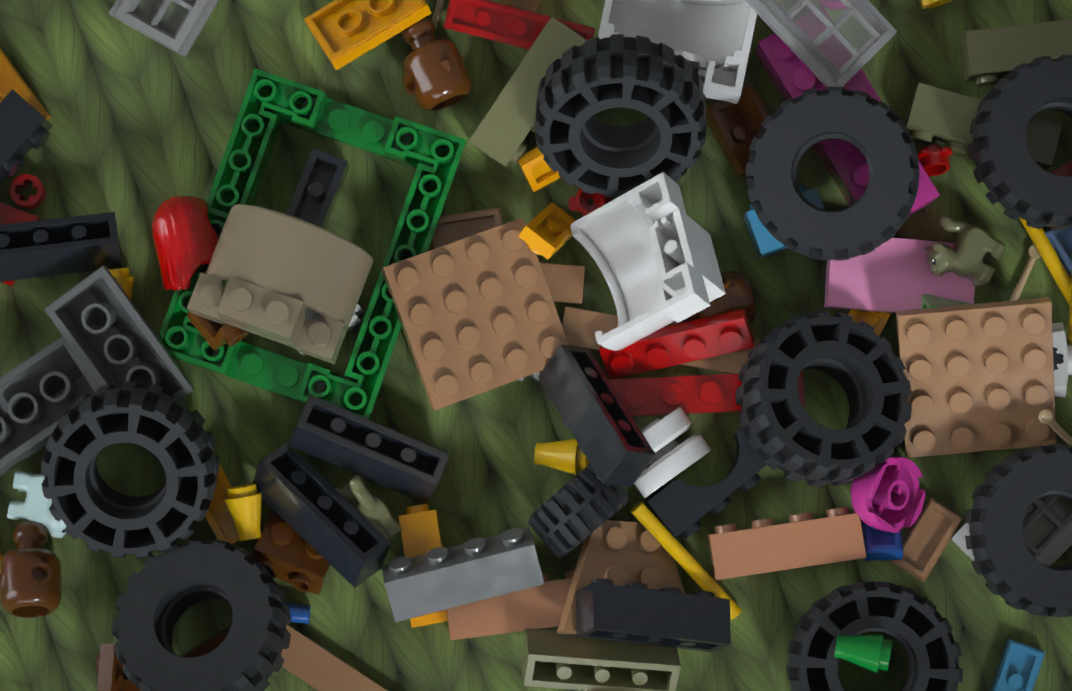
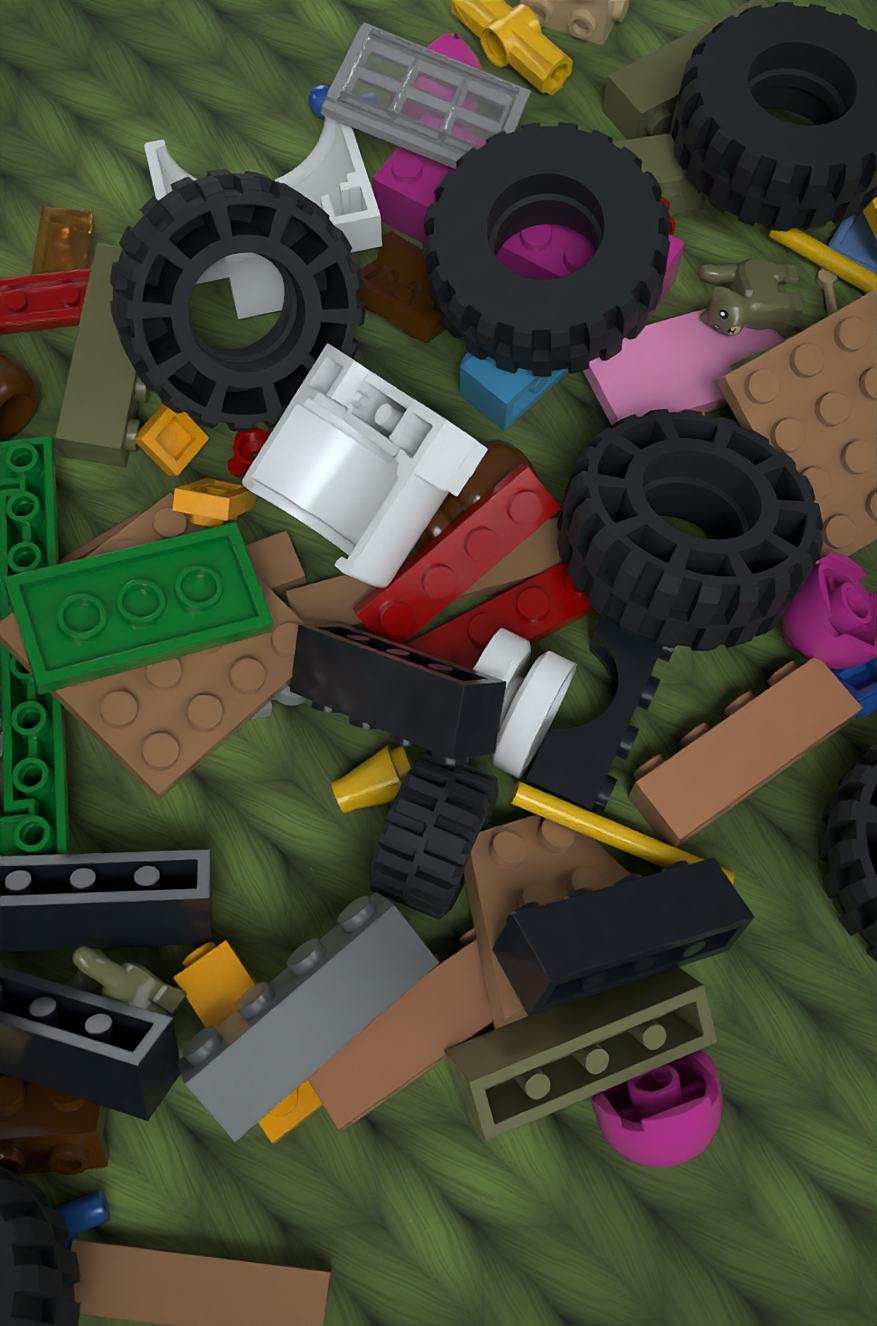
camera: 30 degrees left, 15 degrees down
none -> green plate [4,522,274,695]

